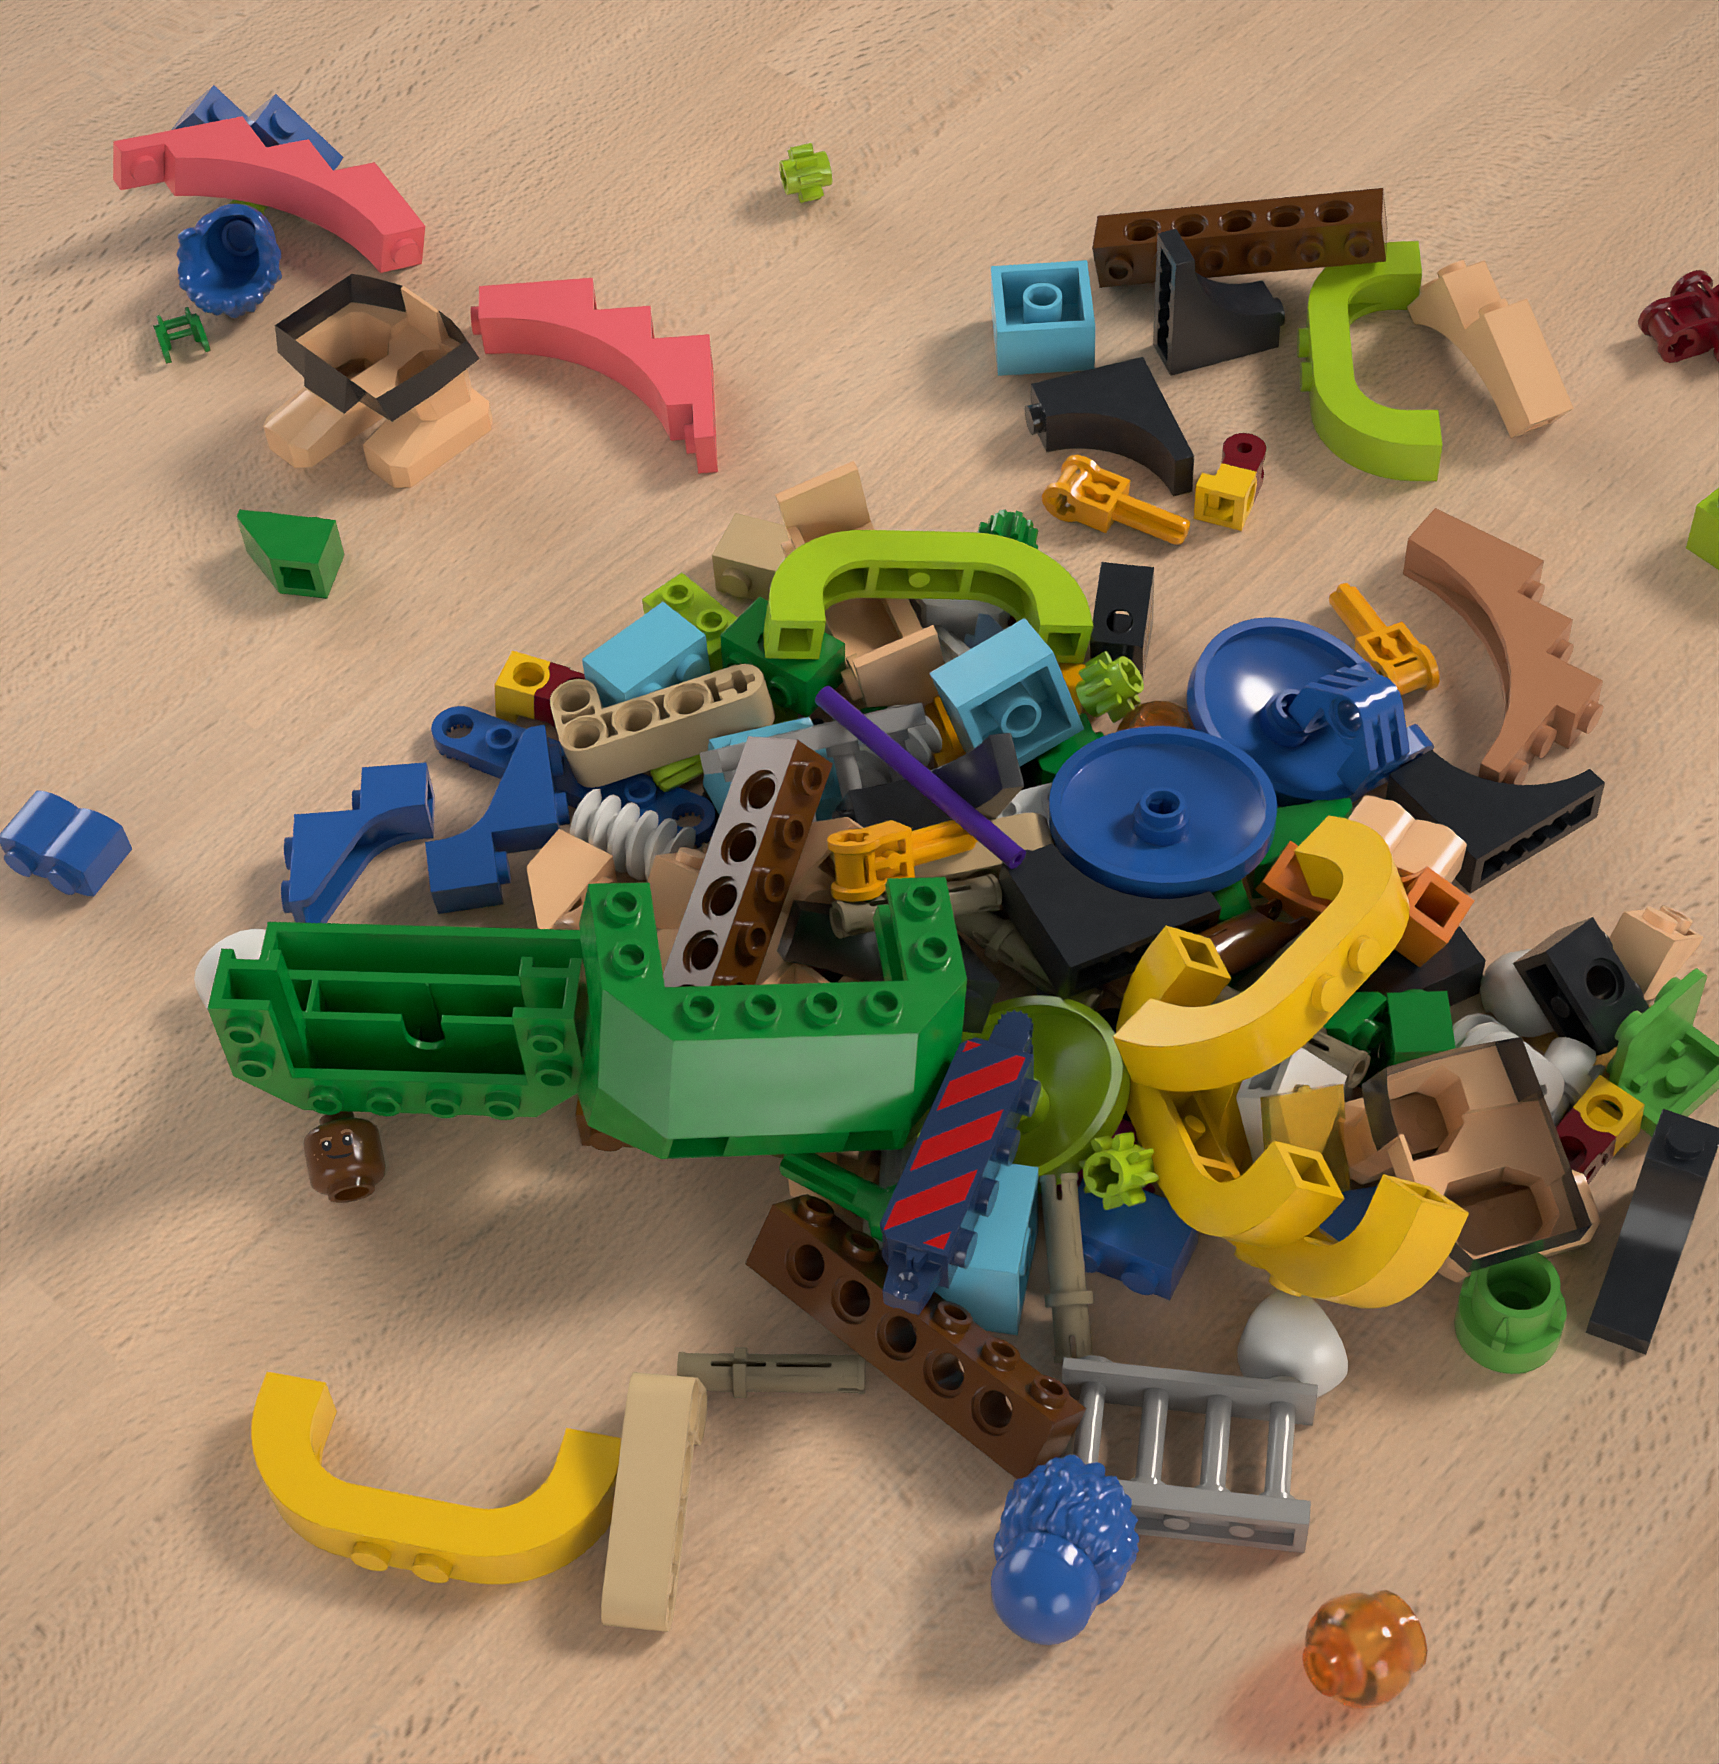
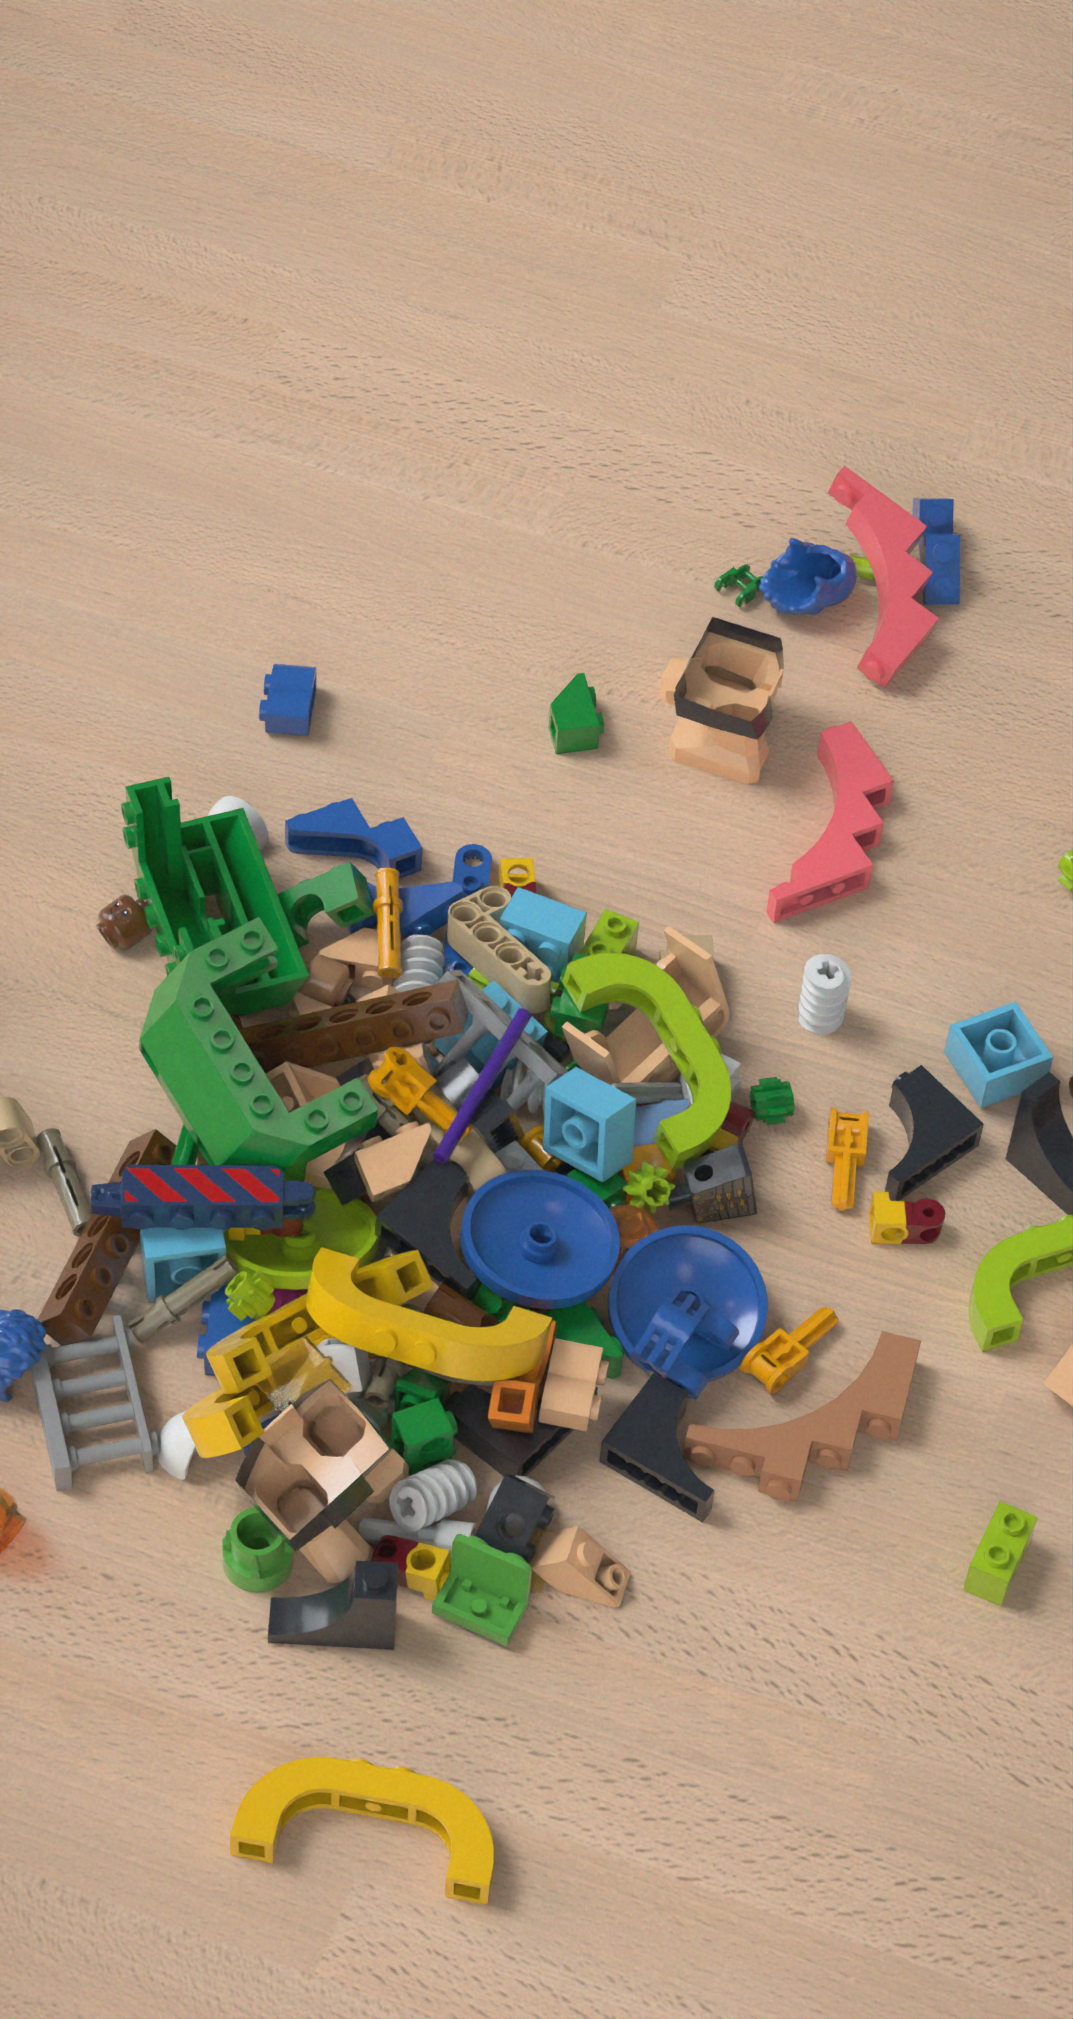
camera: 60 degrees right, 0 degrees up
none -> green arch [277,862,375,948]
none -> light nougat slope [354,1121,432,1203]
none -> light orange pin [373,868,403,979]
none -> white piece [798,954,852,1035]

